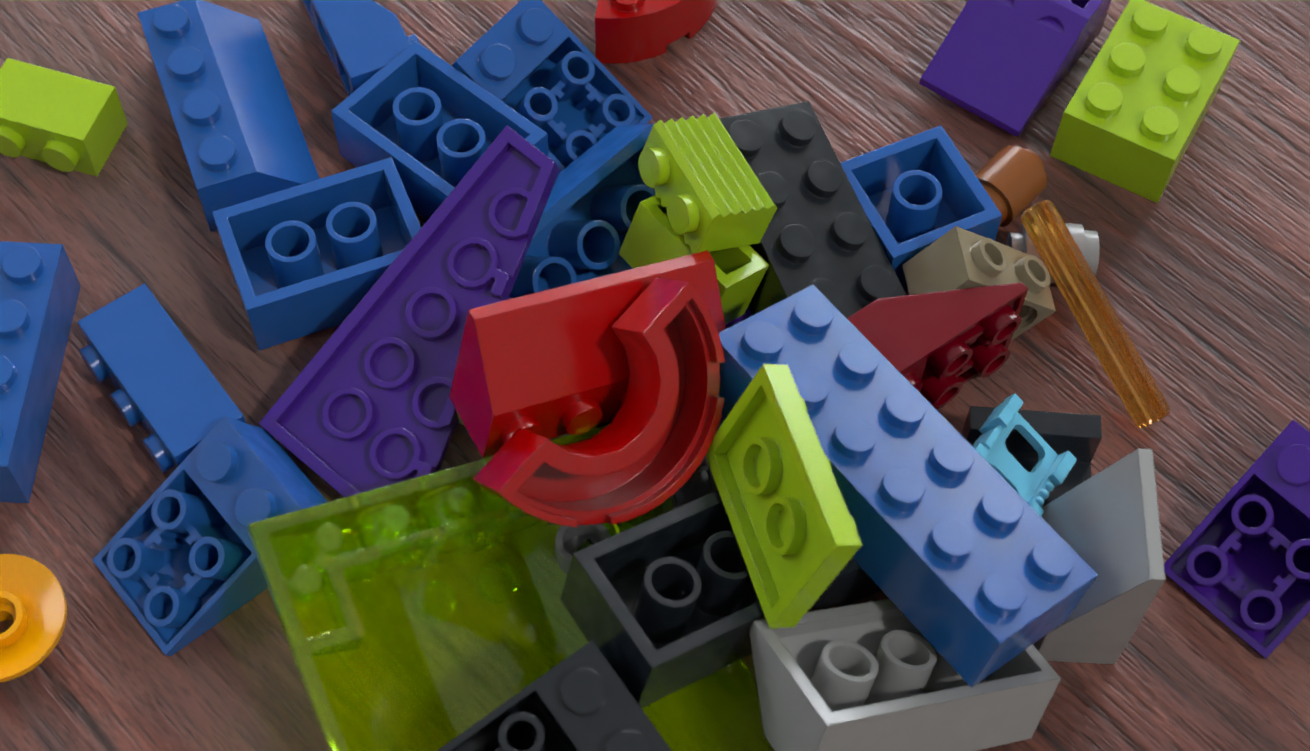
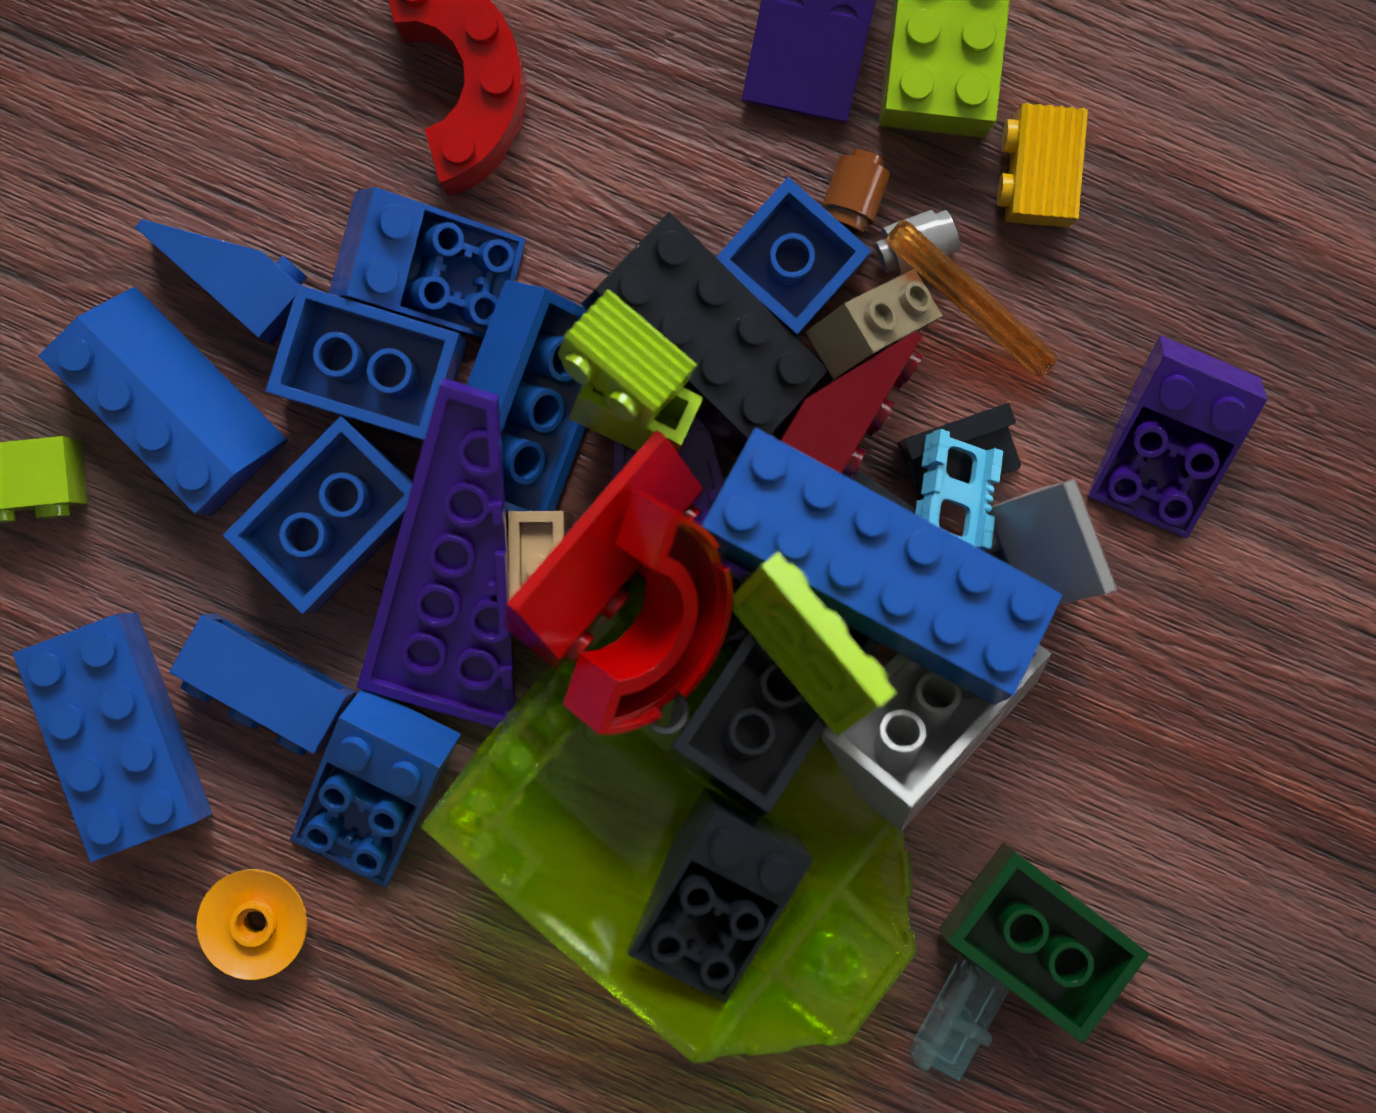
camera: 25 degrees left, 30 degrees up
none -> yellow brick [997,103,1088,228]

